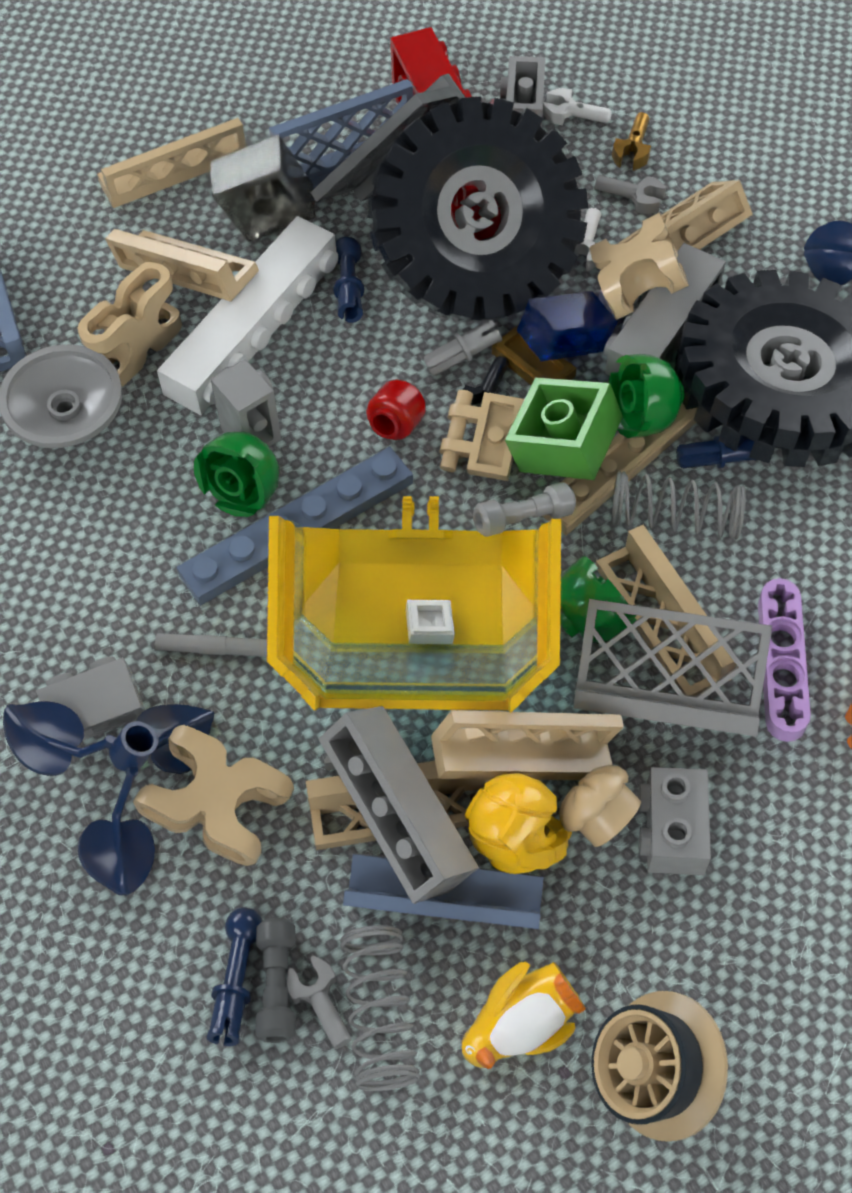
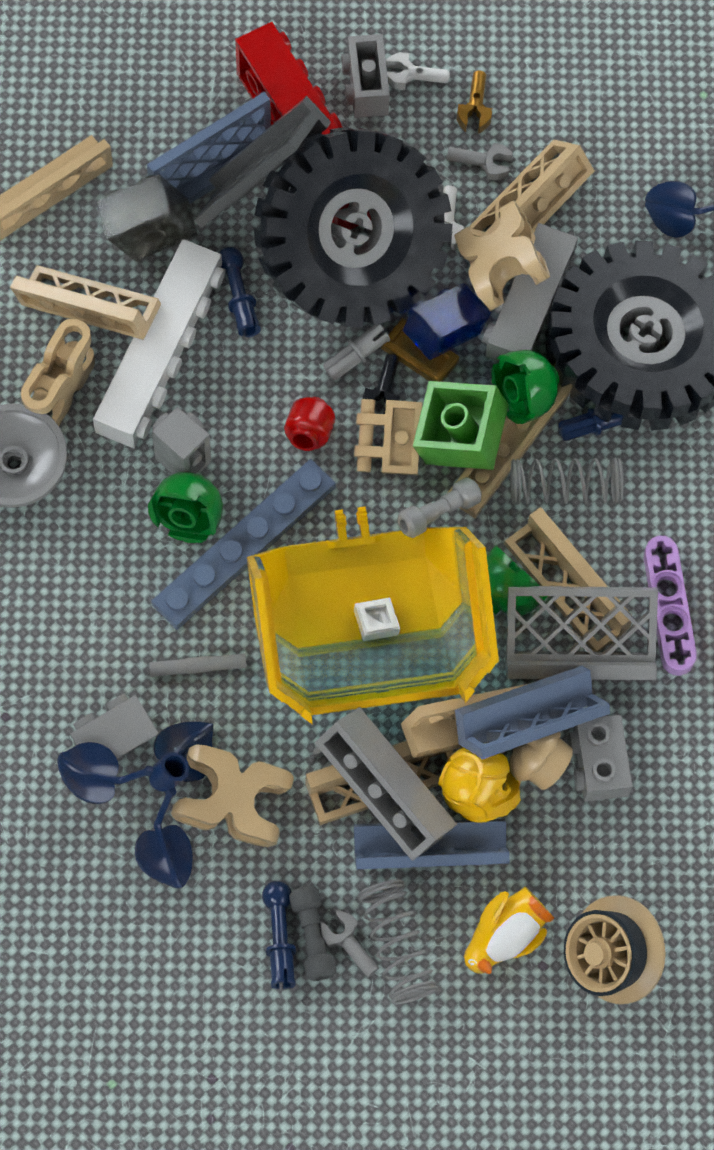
camera: 15 degrees left, 10 degrees up
none -> sand blue fence [455,666,610,759]

